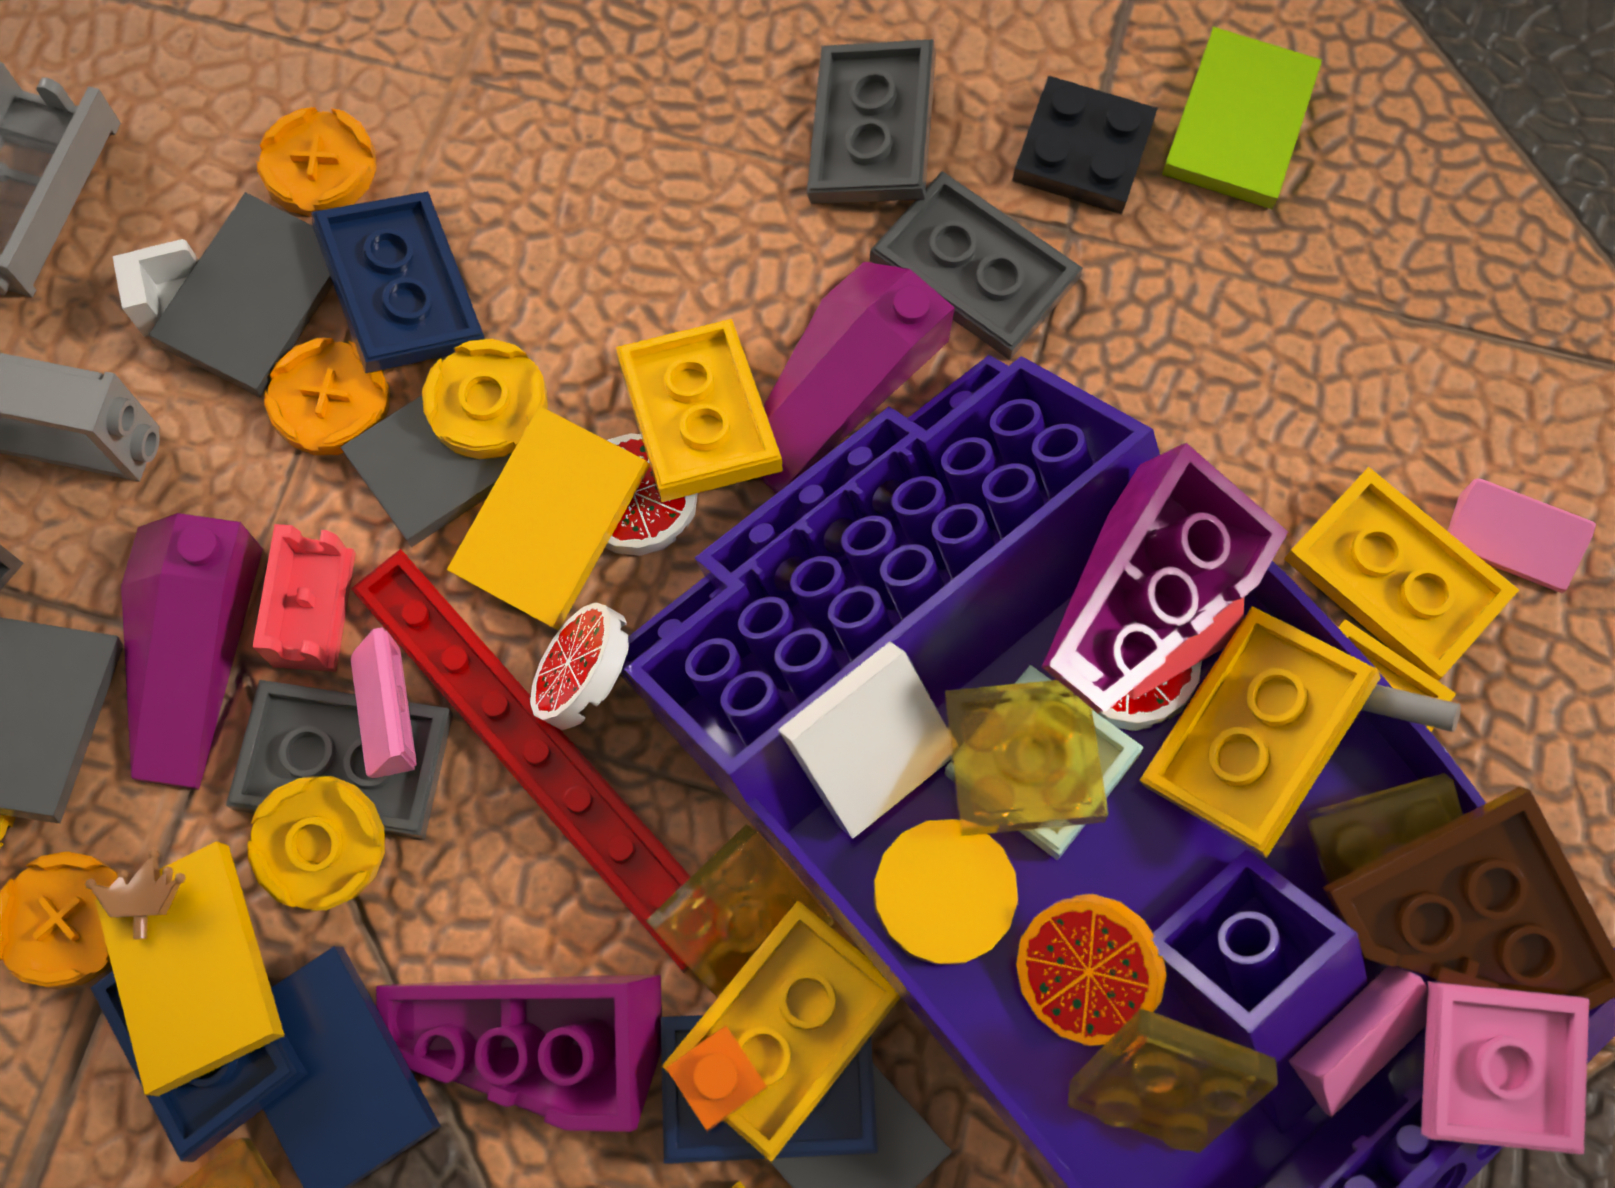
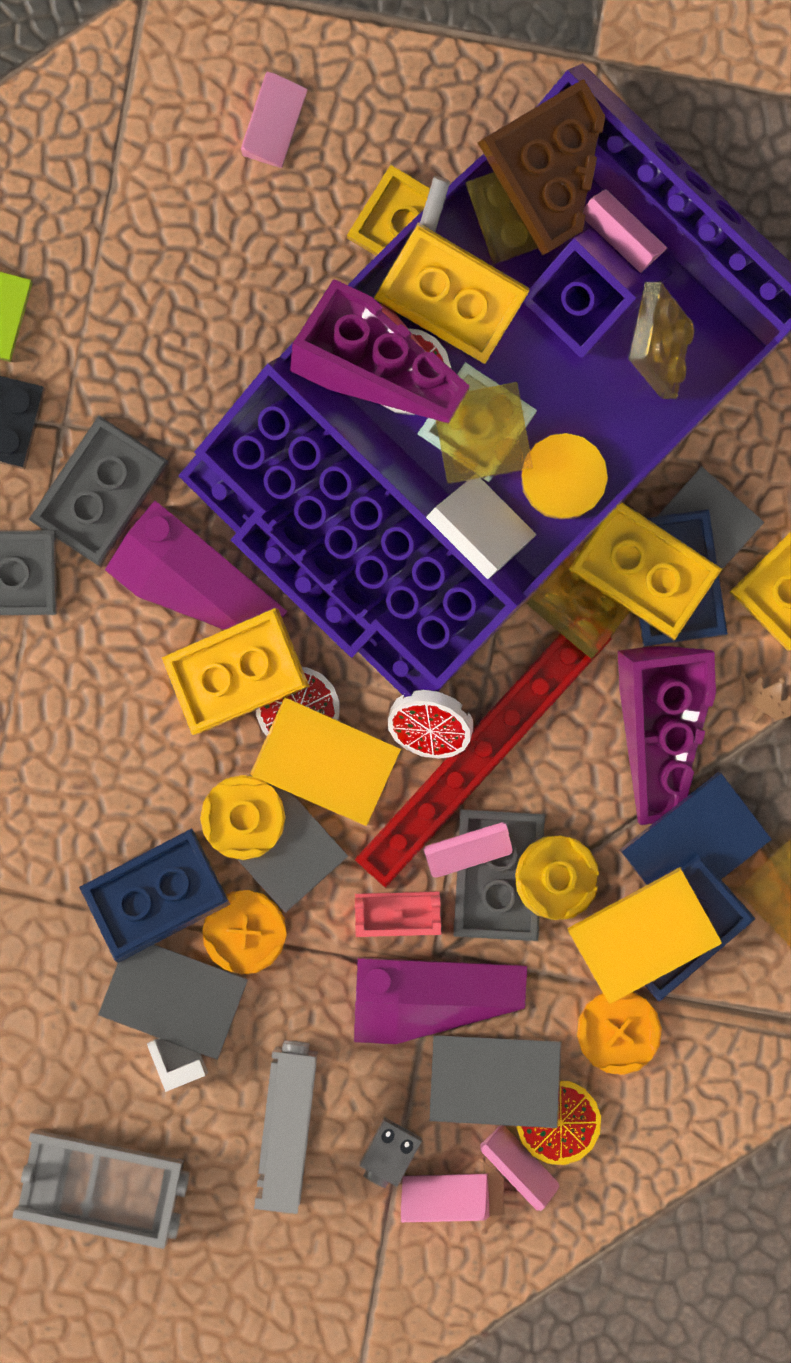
camera: 95 degrees left, 15 degrees up
medium nougat piece [85,850,186,939] -> none
light orange tile [257,107,376,217] -> none
orange plate [666,1025,767,1131] -> none
tile [1016,894,1166,1046] -> none
yellow plate [1284,467,1519,681] -> none
bright pink plate [1421,982,1589,1155] -> none

